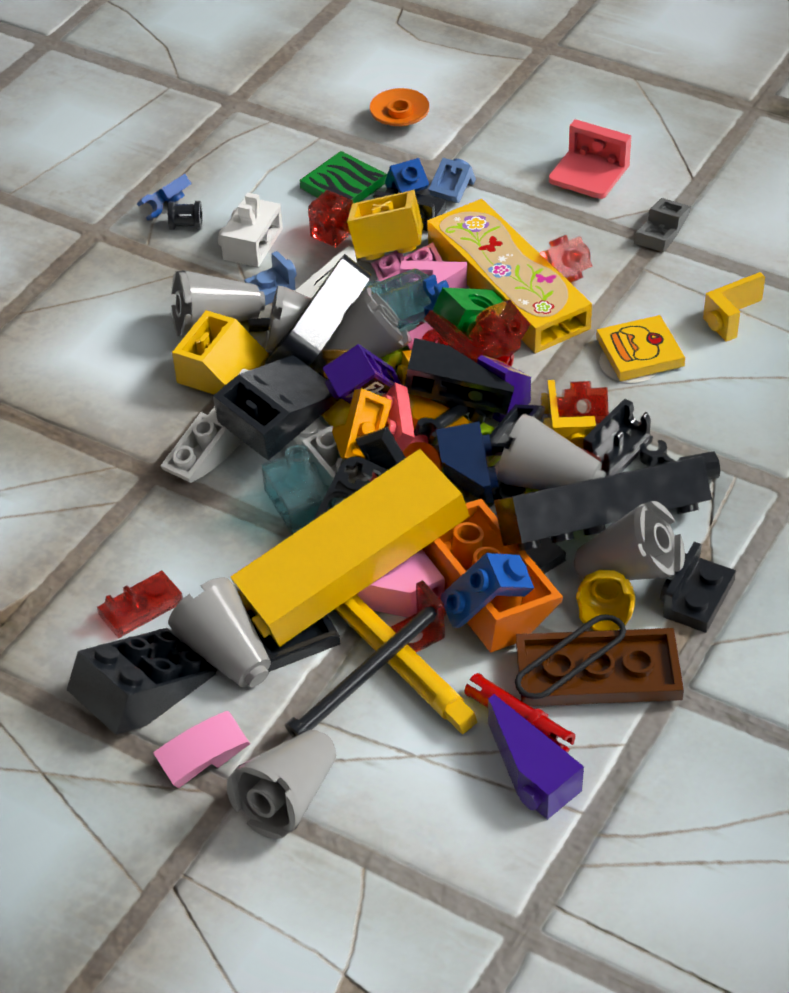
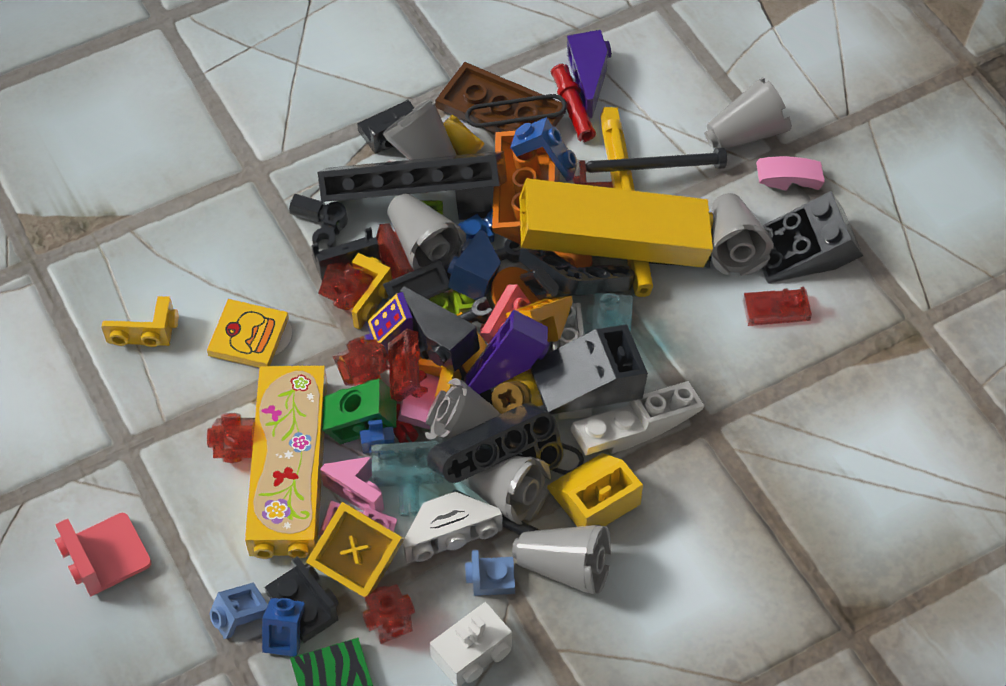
camera: 150 degrees left, 10 degrees up
dark grey slope [634,198,691,252] -> none

